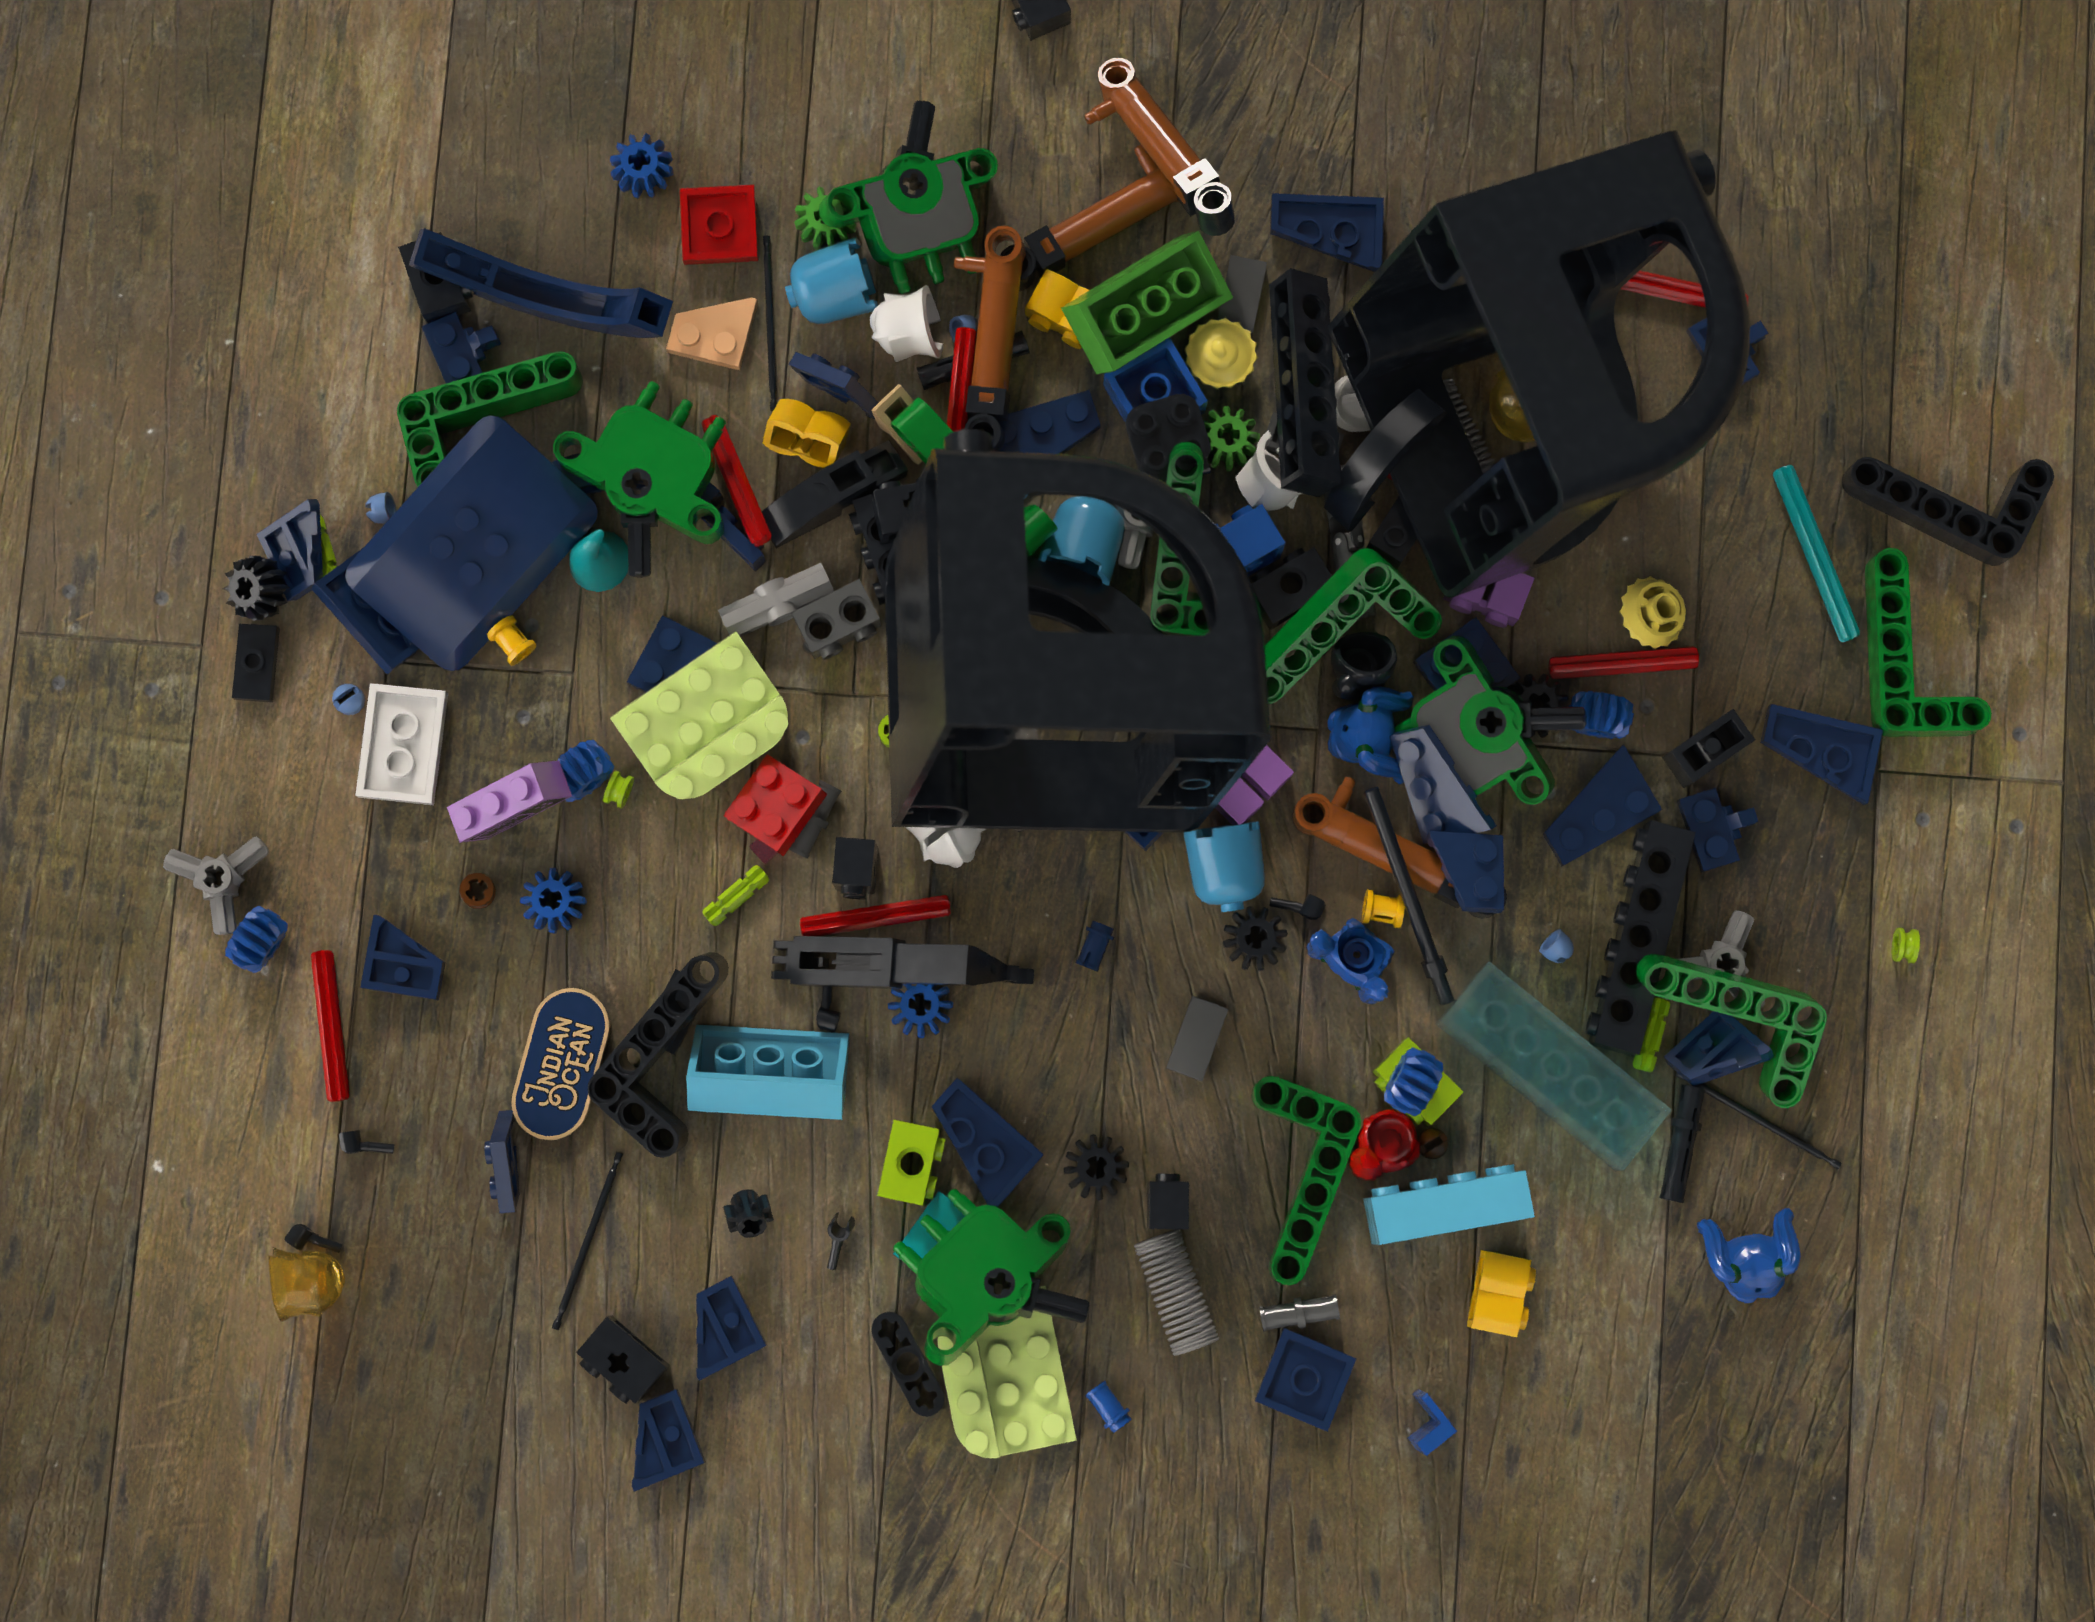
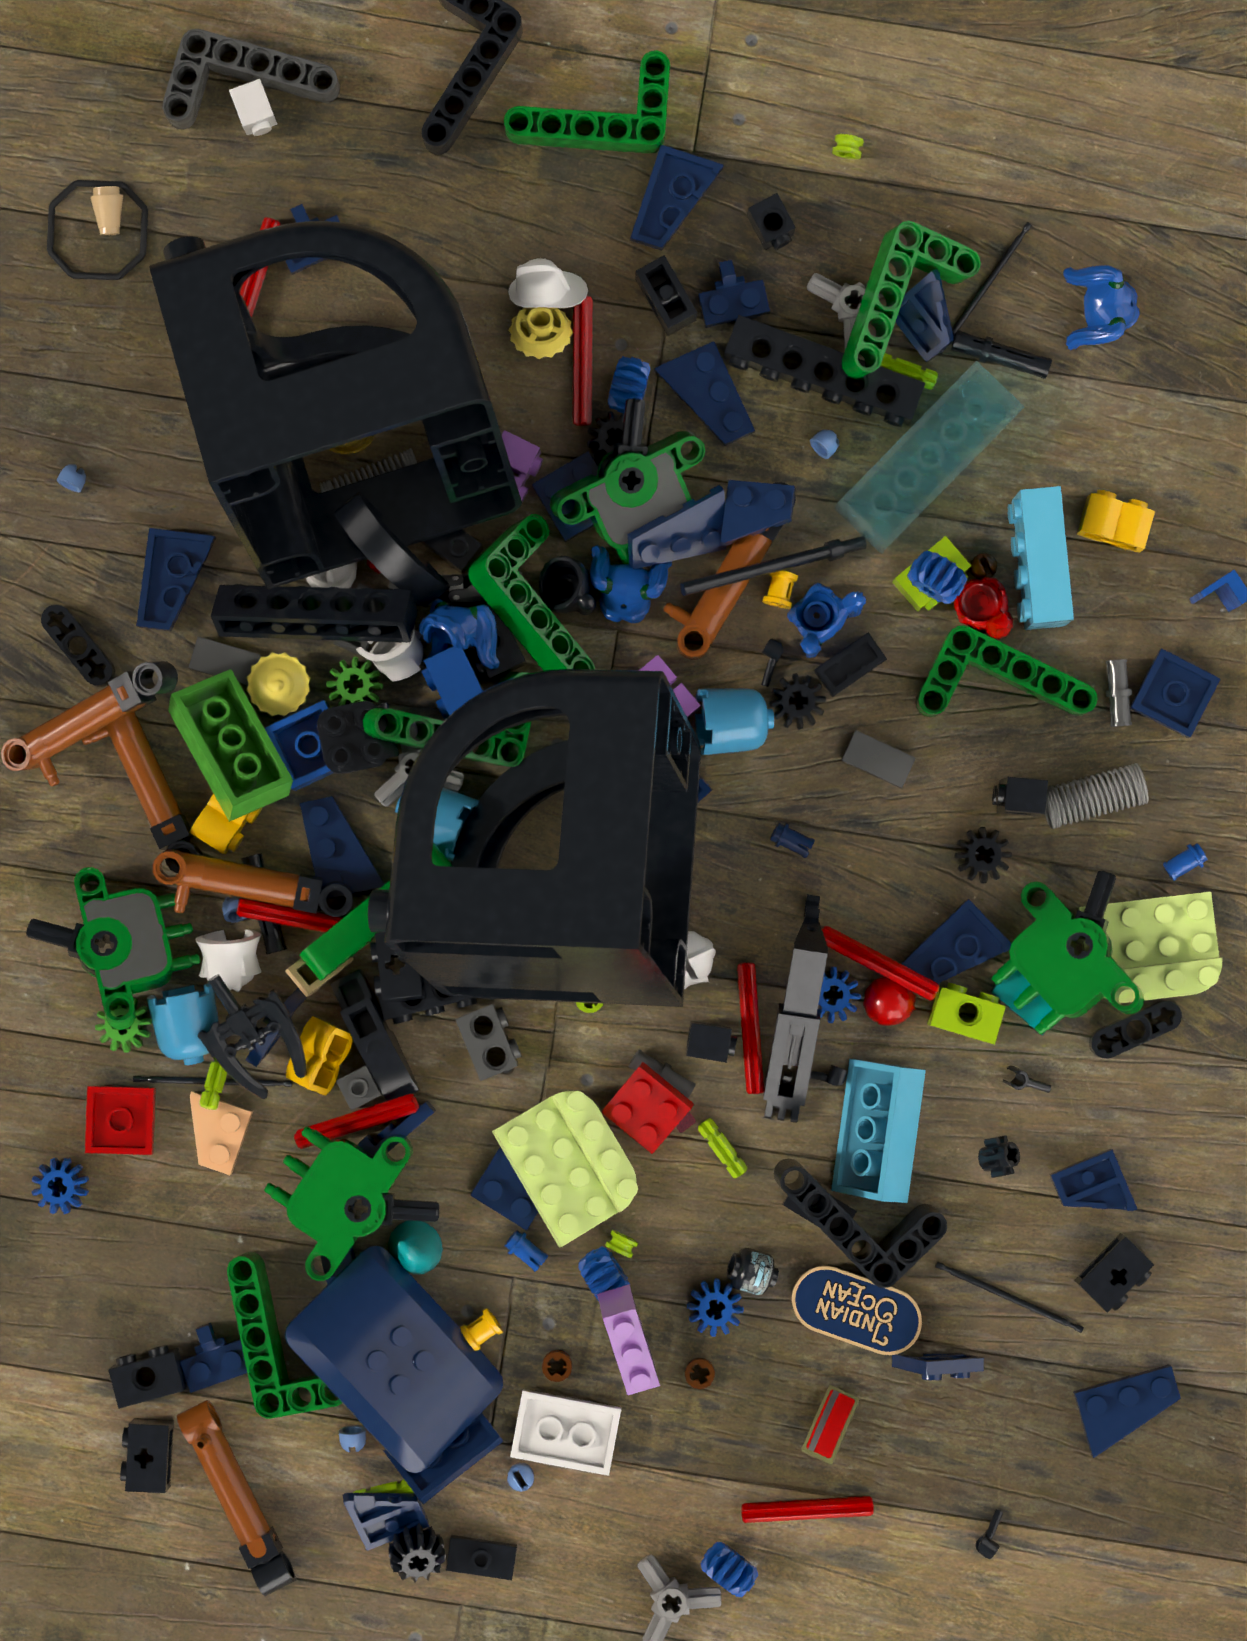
camera: 80 degrees left, 5 degrees up
clear yellow helmet [269,1247,345,1322] -> none
black hand [339,1130,395,1154] -> none
dark blue wing [360,915,446,1000] -> none
dark blue arch [409,228,673,338] -> none
dark blue wing [632,1389,706,1492] -> none
light grey piece [718,563,834,637] -> none
teal axle [1773,465,1860,642] -> none
none -> black beam [41,605,115,687]
none -> black piece [47,180,148,280]
none -> medium blue hinge [57,464,86,492]
none -> tan cone [90,186,123,235]
none -> black brick [120,1418,174,1493]
none -> dark grey beam [162,29,340,130]
none -> dark orange piece [177,1400,296,1596]
none -> black bar [198,974,307,1099]
none -> lime axle [200,1057,227,1110]
none -> white brick [229,79,277,136]
none -> dark grey brick [336,1066,382,1111]
none -> blue hair [419,598,500,669]
none -> blue pin [504,1230,548,1272]
none -> white piece [508,258,588,308]
none -> reddish brown bush [542,1350,572,1382]
none -> head [727,1248,779,1295]
none -> black brick [747,193,796,250]
none -> slope [801,1385,860,1465]
none -> black plate [813,632,887,697]
none -> red axle [822,926,940,1000]
none -> red hair [863,976,916,1026]
none -> dark blue wing [1073,1365,1181,1458]

